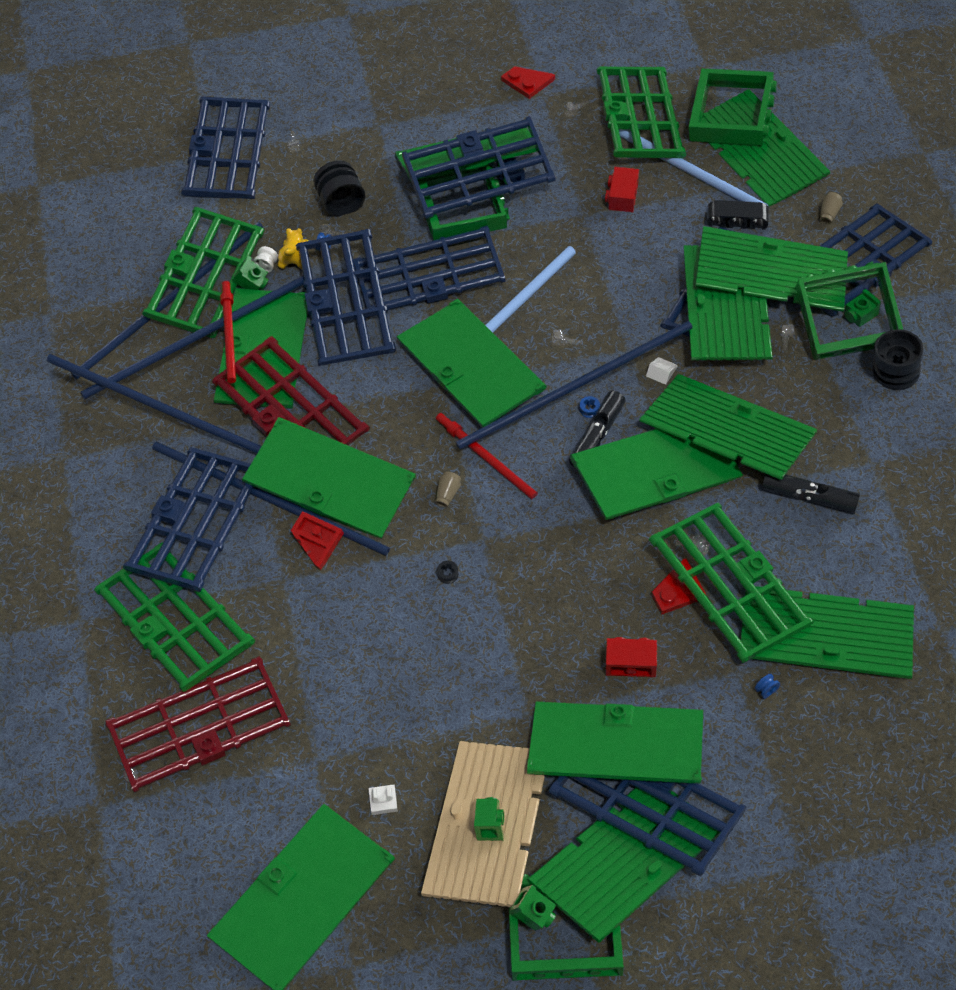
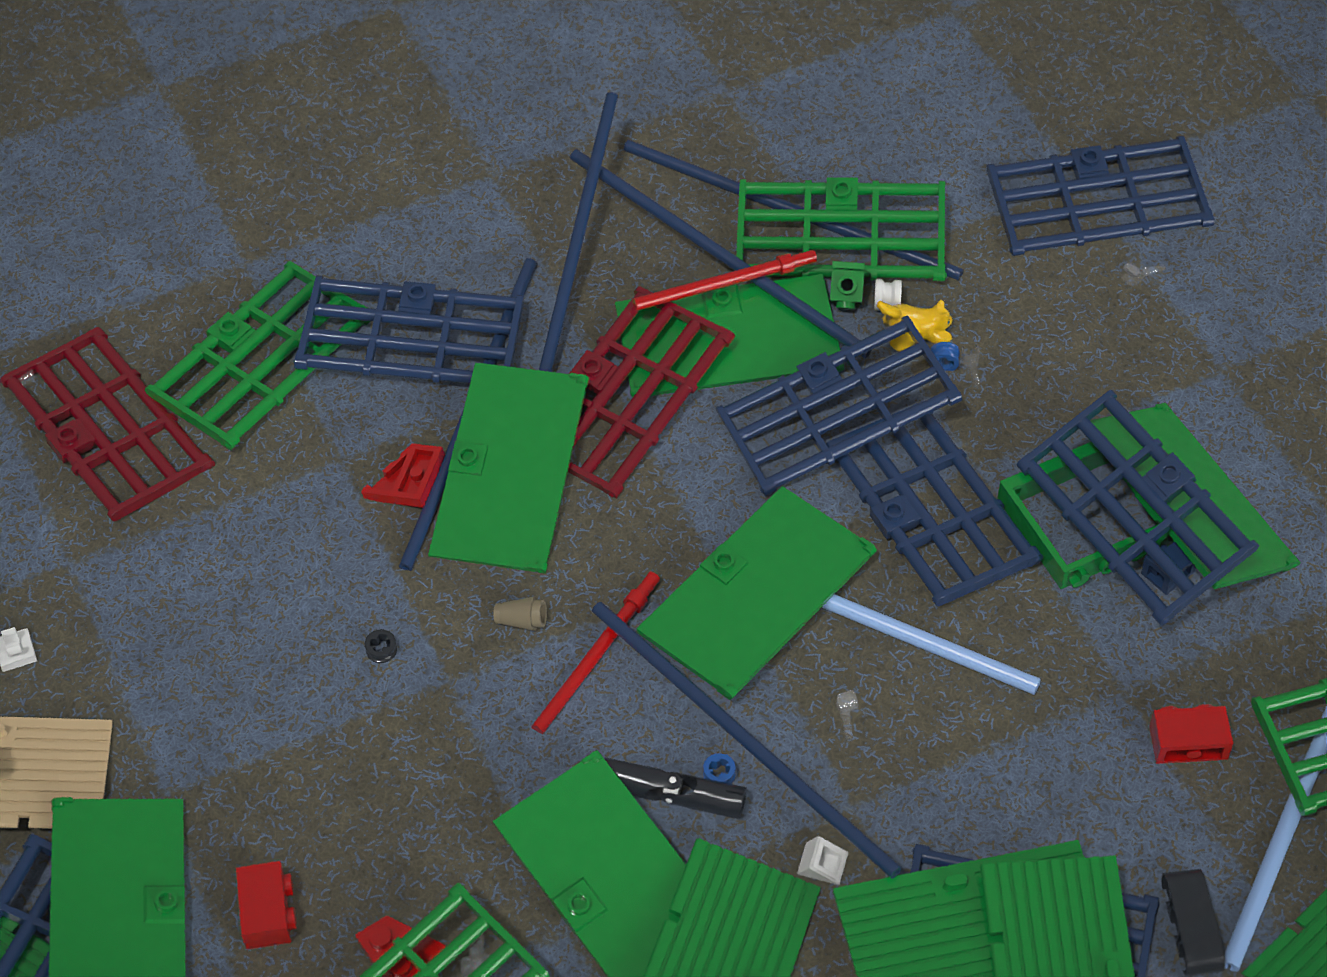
camera: 75 degrees right, 0 degrees up
black wheel [313,160,366,217] -> none

